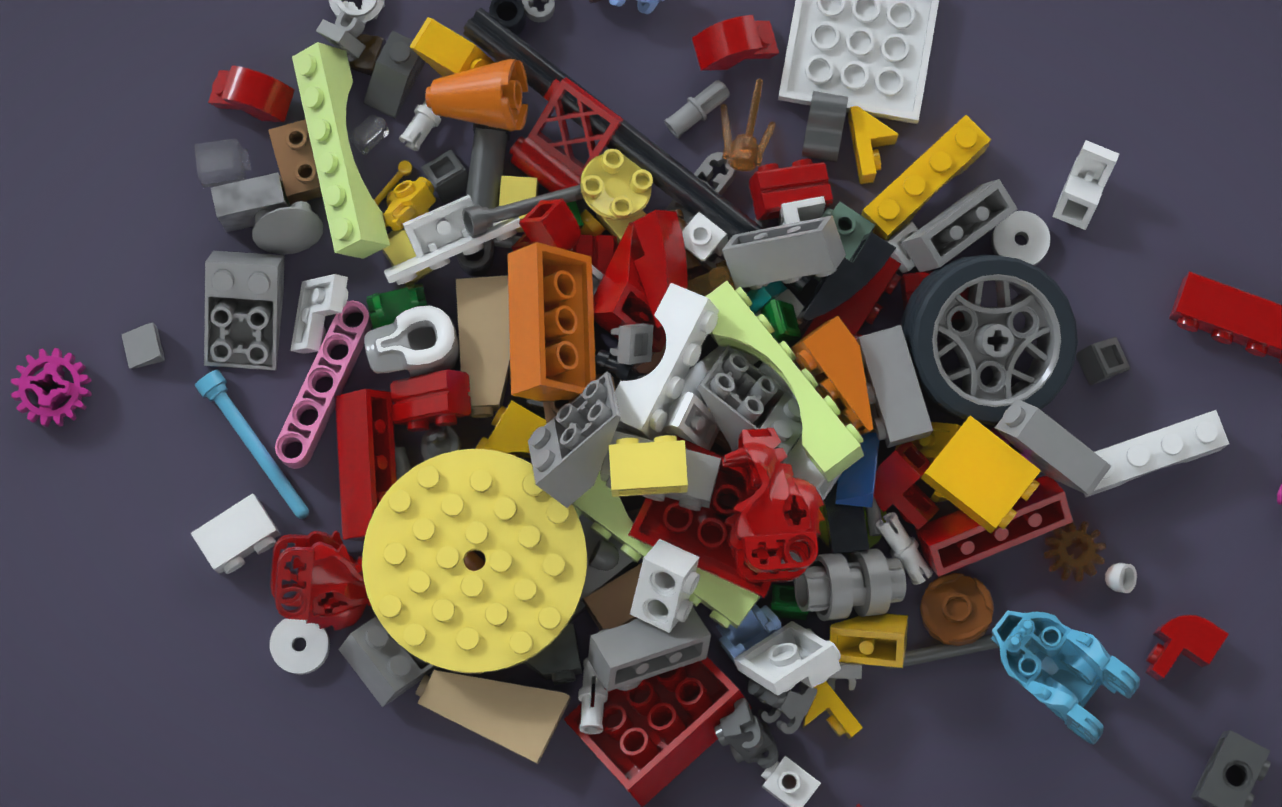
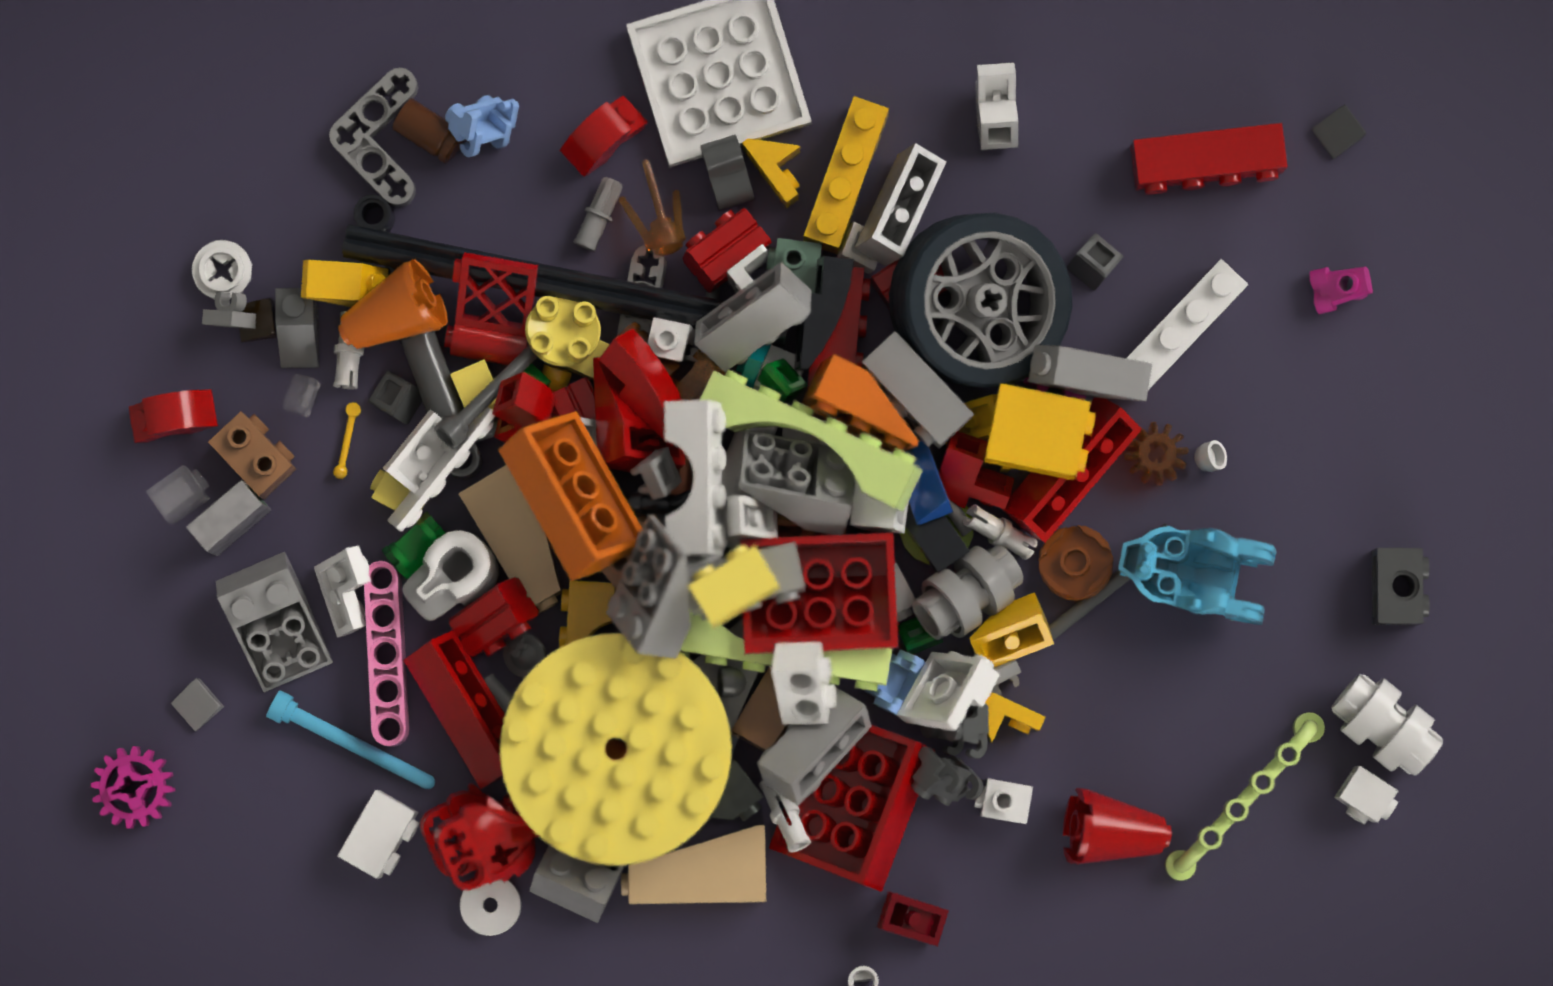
camera: 25 degrees left, 5 degrees up
light grey dish [252,201,323,255] -> none
yellowish green arch [292,42,390,259] -> none
yellow piece [383,177,436,232] -> none
red animal [721,428,825,583] -> none
white piece [991,211,1050,266] -> none
red brick [1145,615,1229,681] -> none

